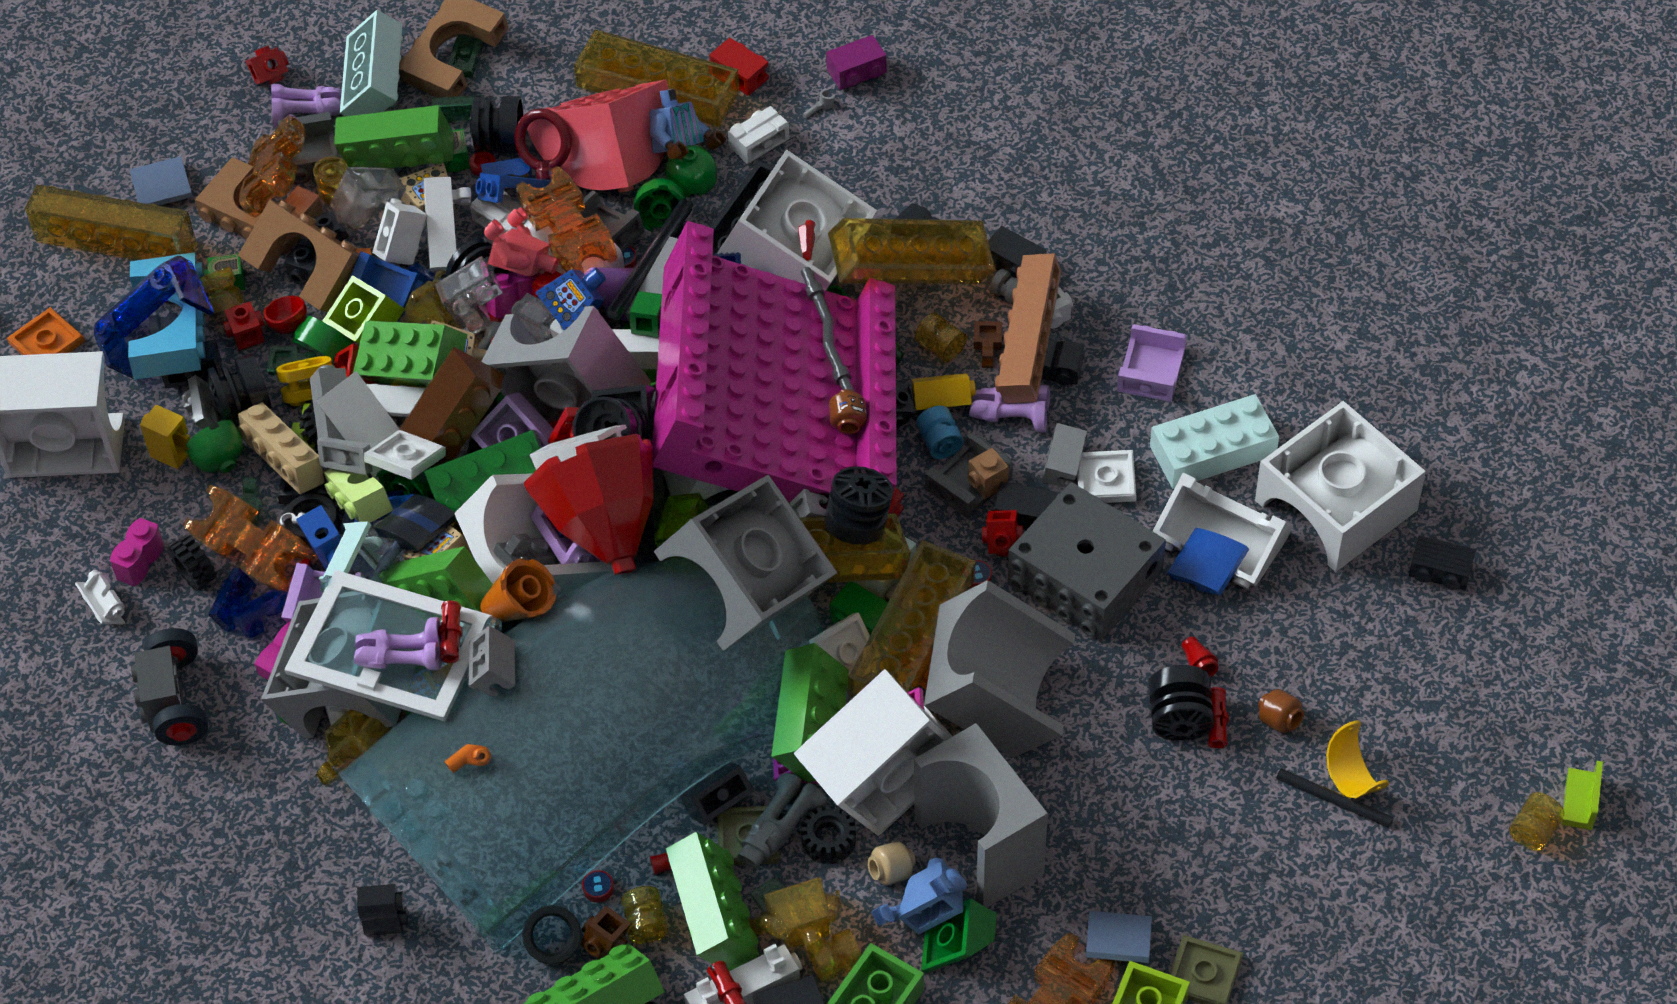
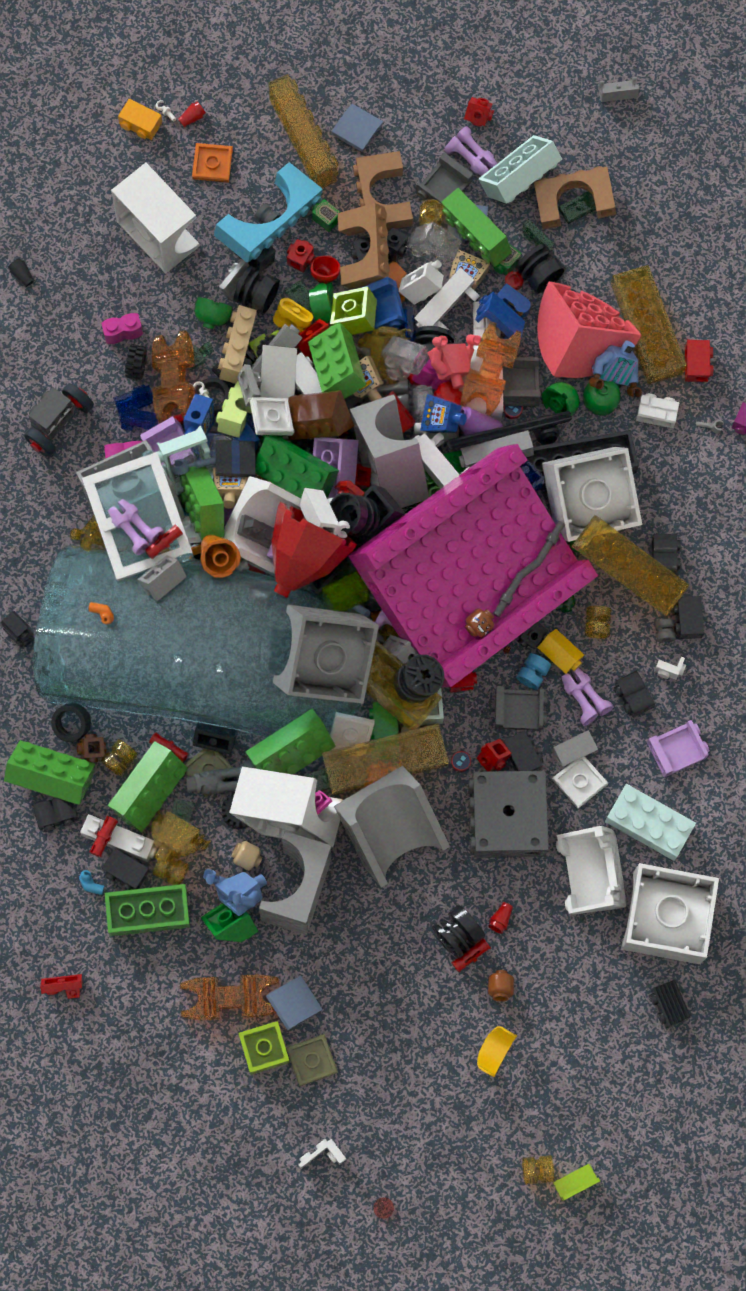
camera: 45 degrees right, 20 degrees up
white hinge [75,570,125,625] -> none
clear blue windscreen [94,256,214,380] -> none
yellow piece [139,405,190,469] -> none
clear yellow wheel [197,266,245,314] -> none
clear orange piece [239,114,306,218] -> none
dark red piece [515,108,571,179] -> none
tile [582,870,614,903] -> none
green brick [630,291,662,337] -> none
red bar [798,220,816,261] -> none
medium nougat brick [967,448,1009,500] -> none
reddish brown plate [974,321,1002,368] -> none
nougat brick [995,253,1061,403] -> none
blue slope [1167,528,1249,595] -> none
black piece [1276,768,1394,828] -> none

